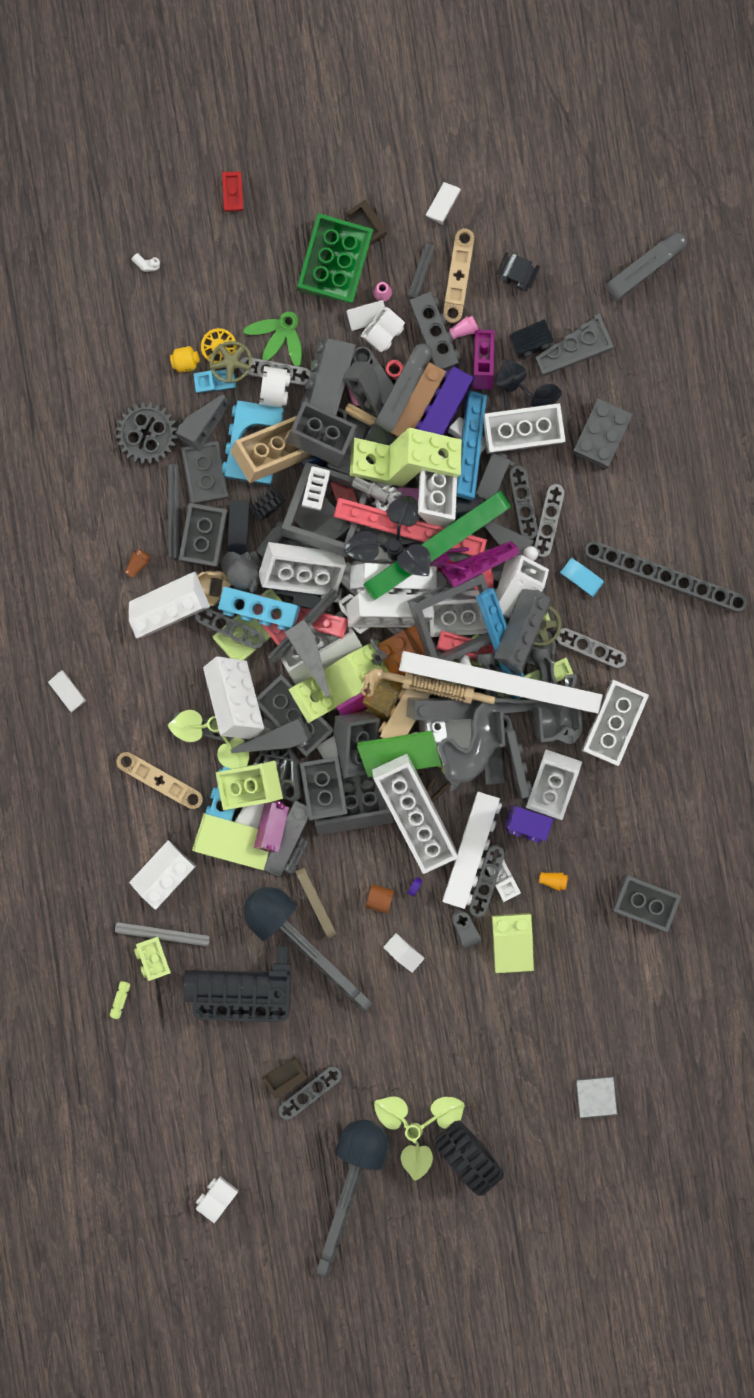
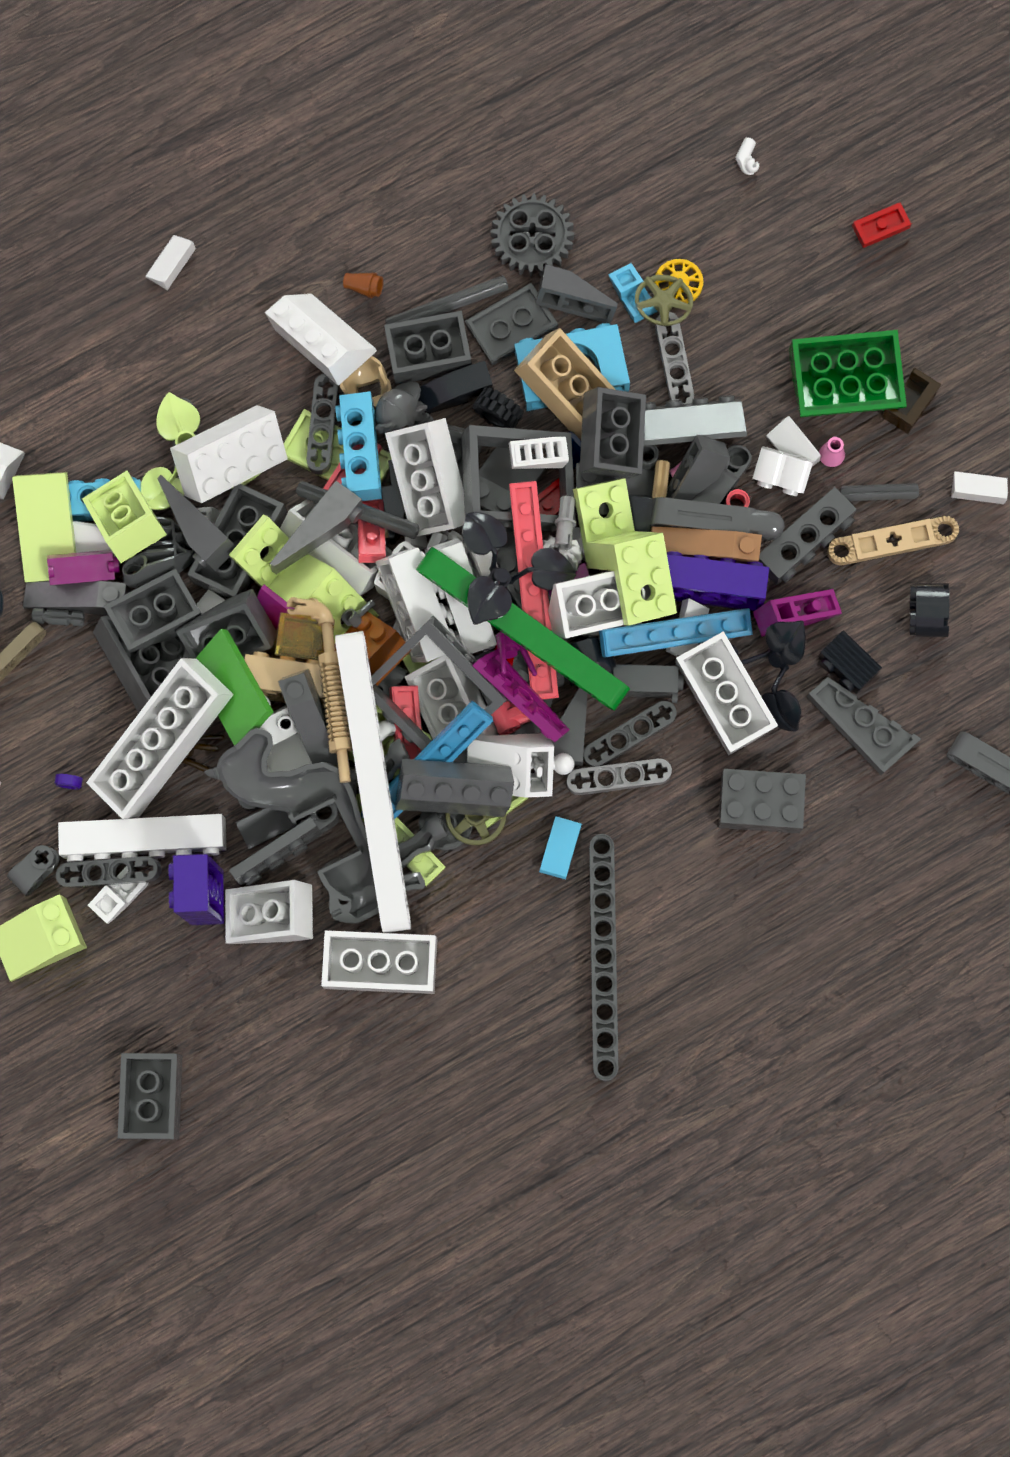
camera: 75 degrees right, 10 degrees down
tan piece [117,752,203,809] -> none
yellow head [170,346,200,373] -> none
bright green plant [243,311,302,367] -> none
white brick [259,366,290,408] -> none
dark orange piece [365,884,394,914] -> none
bright pink cone [449,316,479,339] -> none
light orange cone [539,872,568,891] -> none
light grey beam [556,628,626,668] -> none

